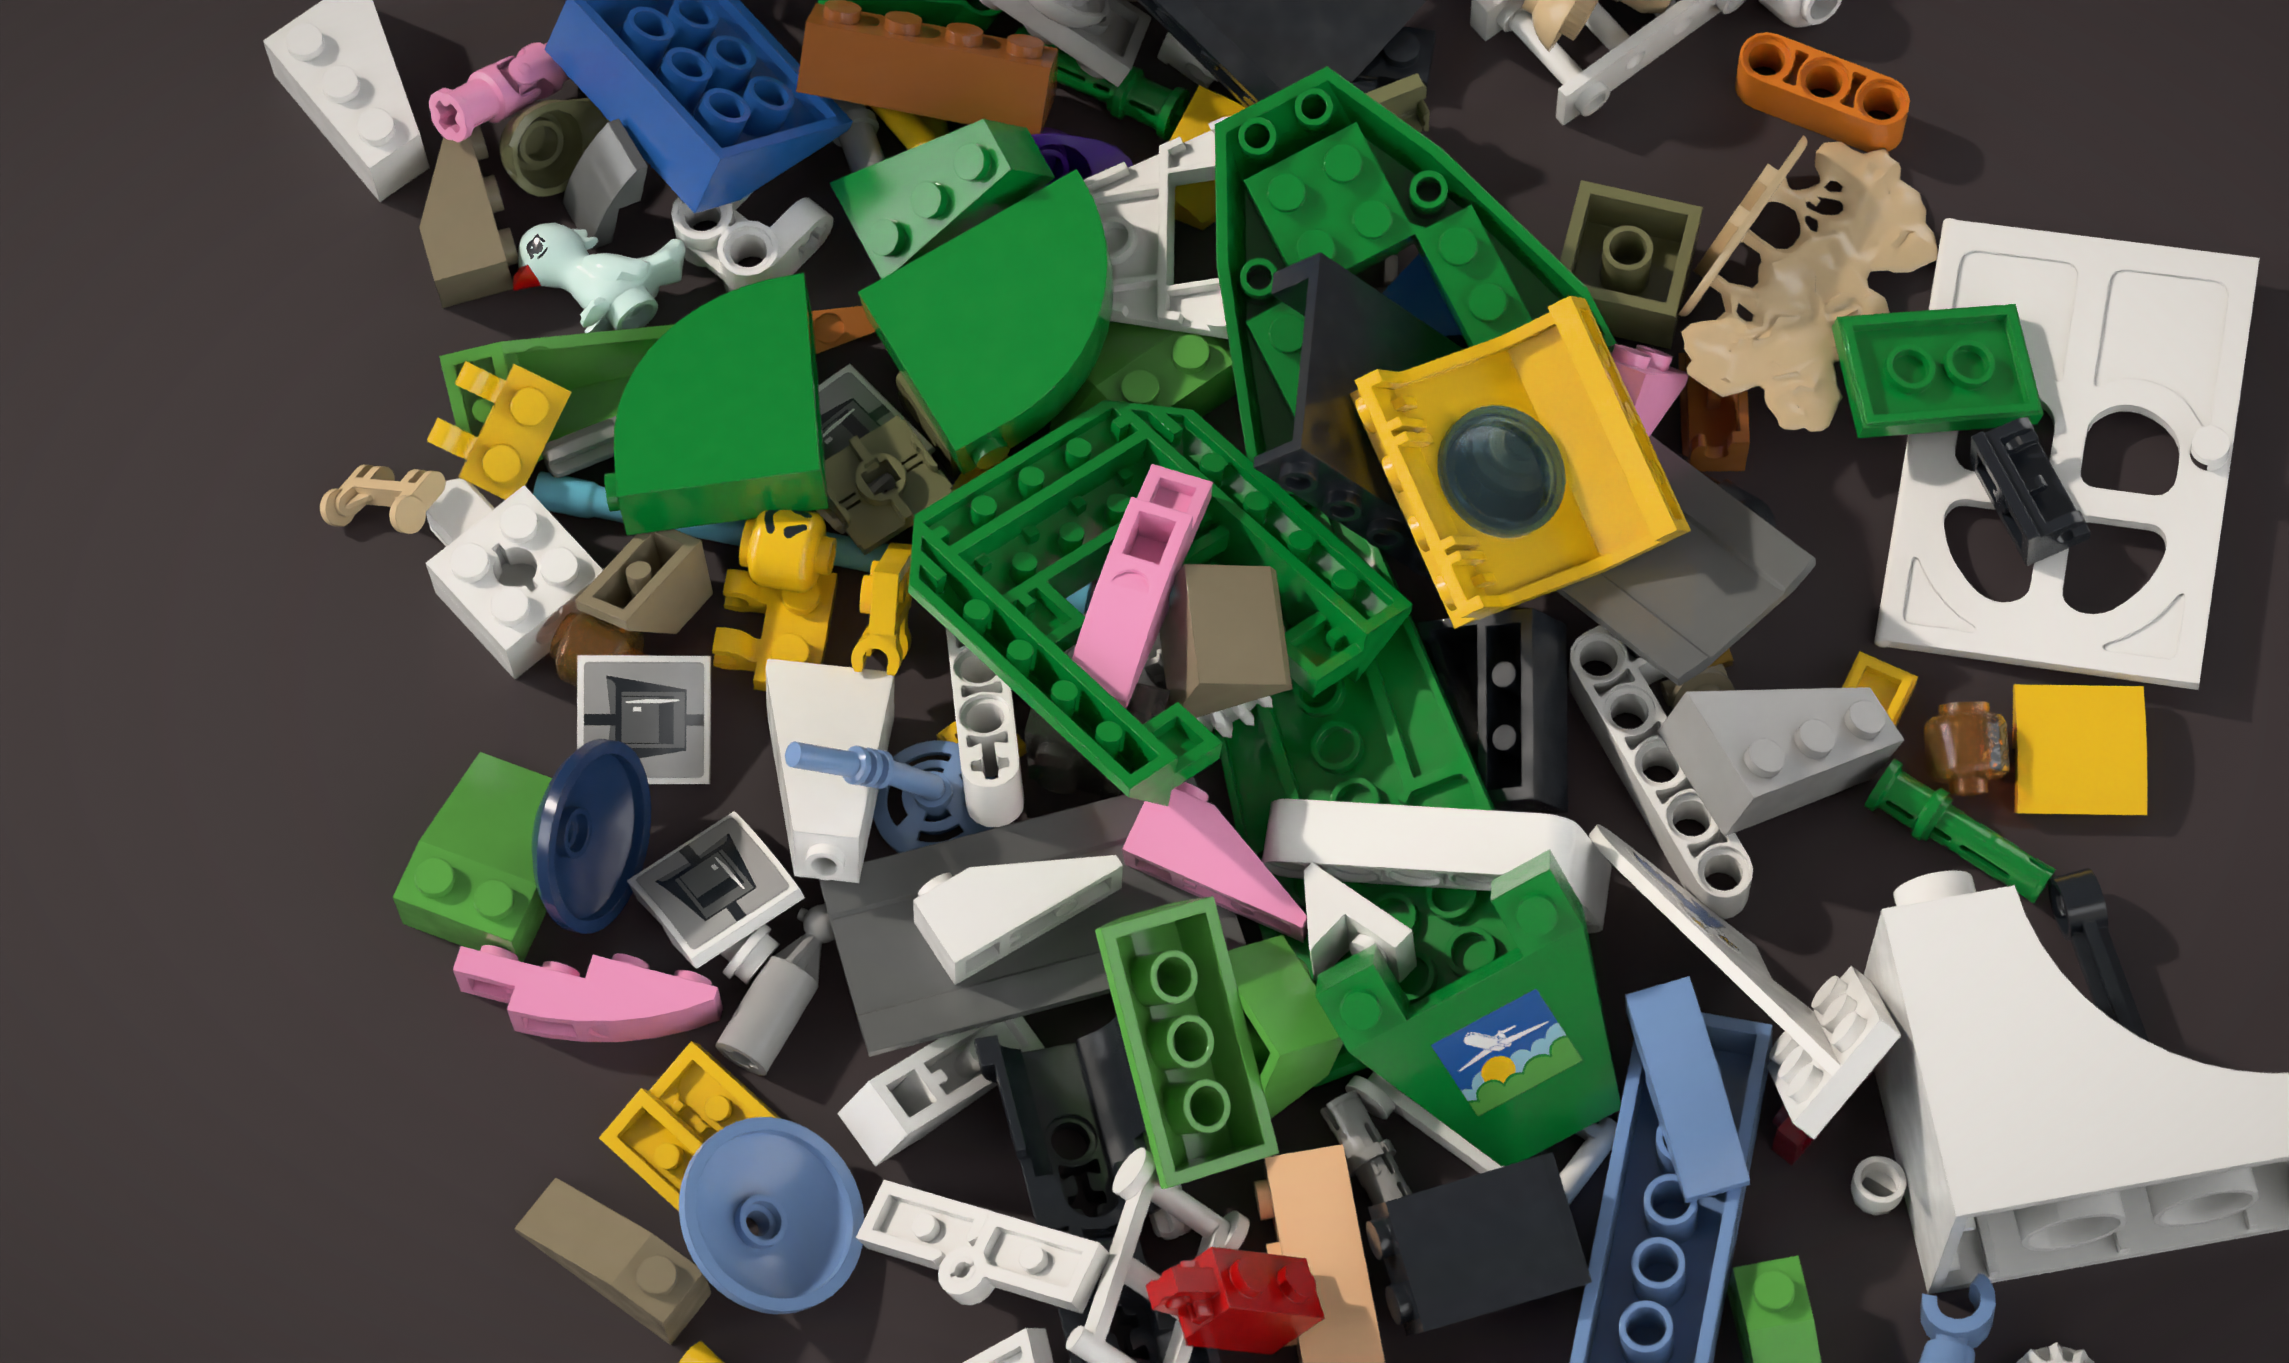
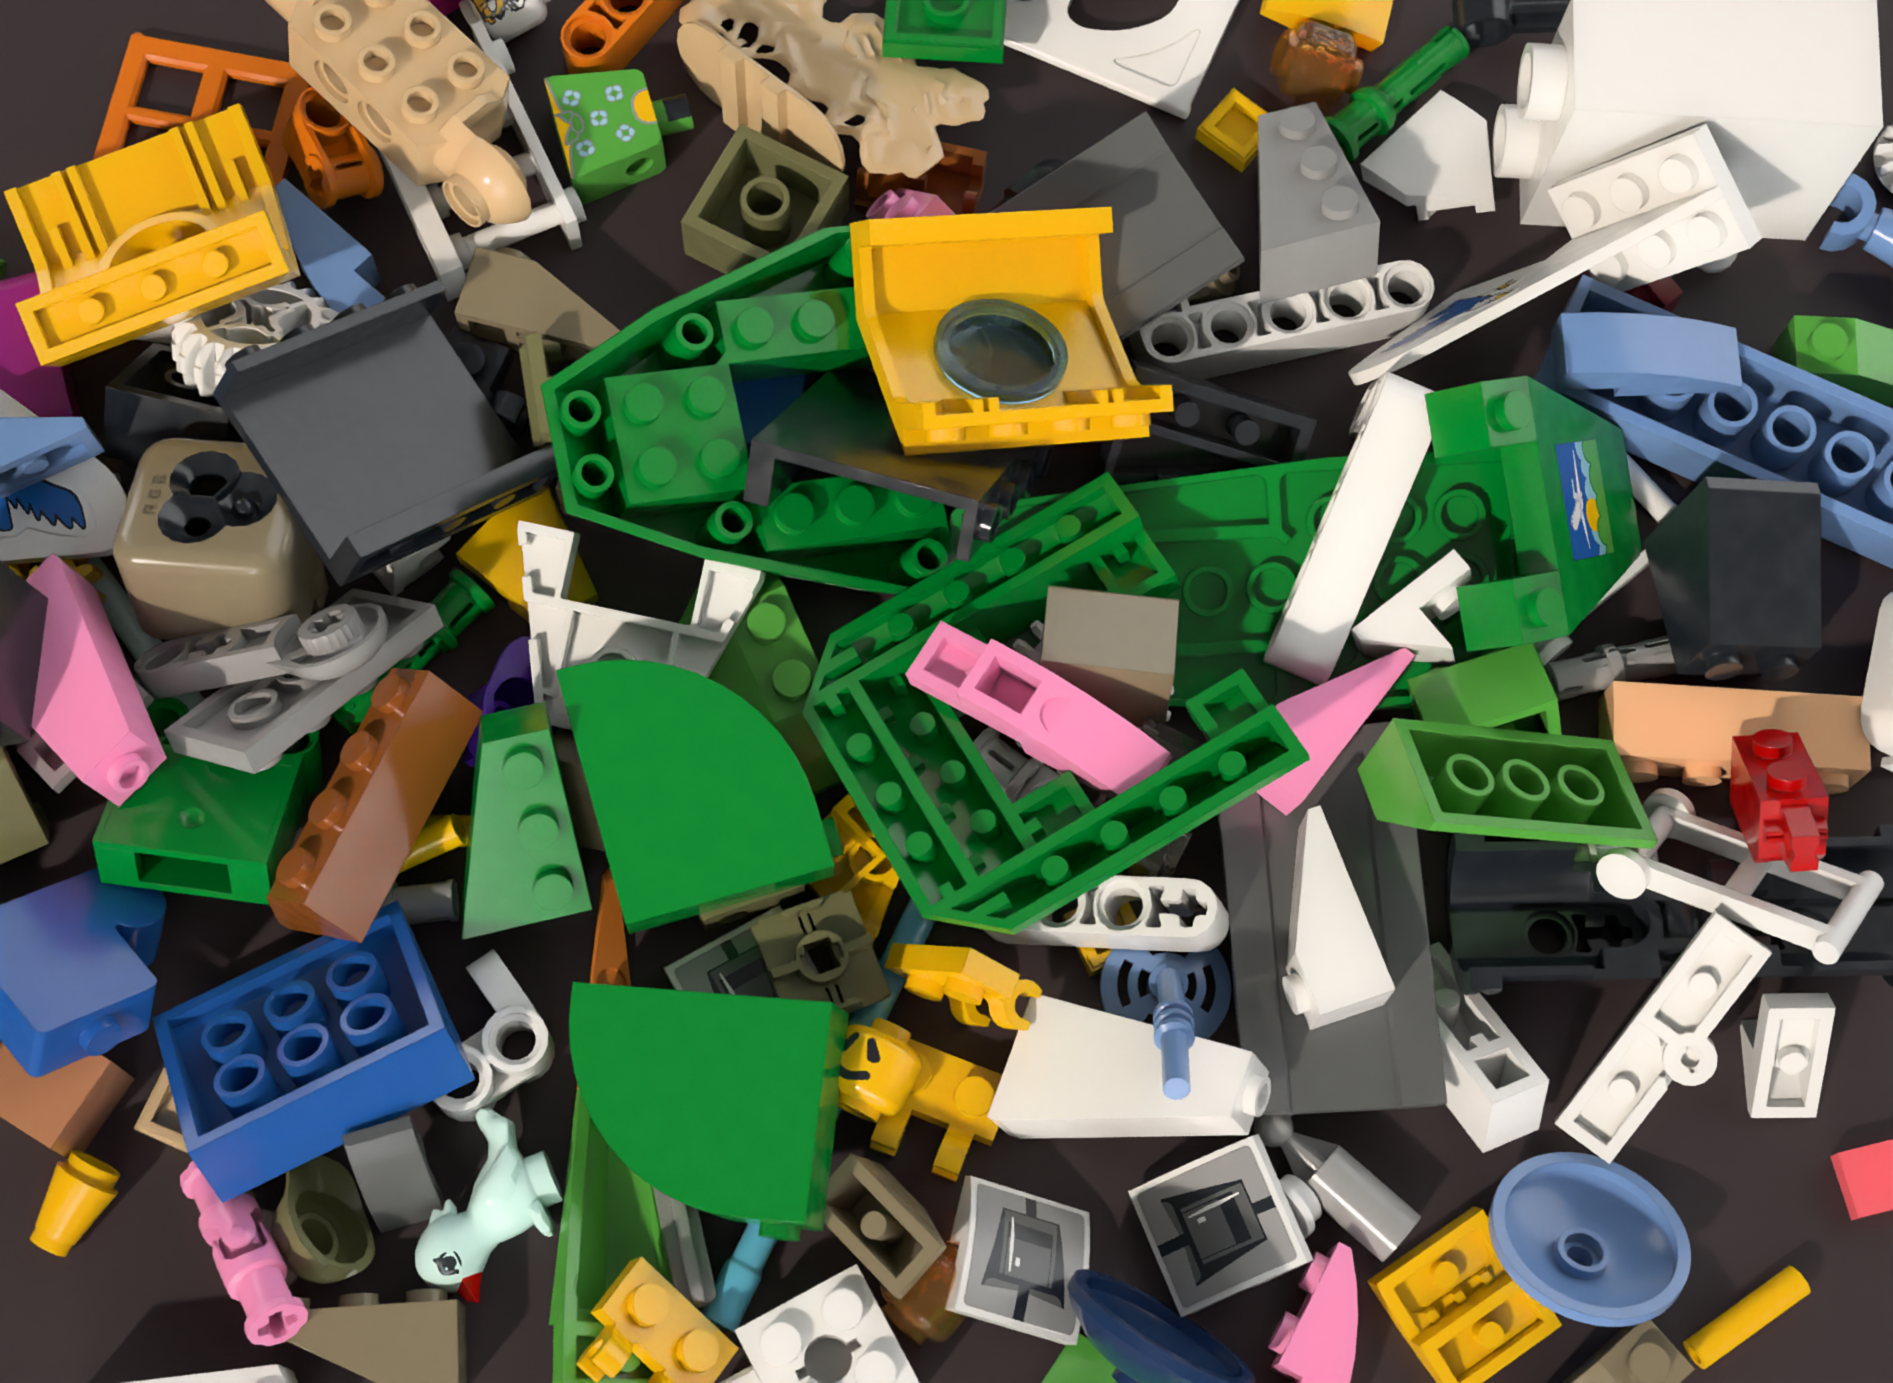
camera: 85 degrees left, 5 degrees up
none -> dark tan slope [454,247,620,364]
none -> bright green torso [544,69,694,205]
none -> white slope [1360,90,1495,221]

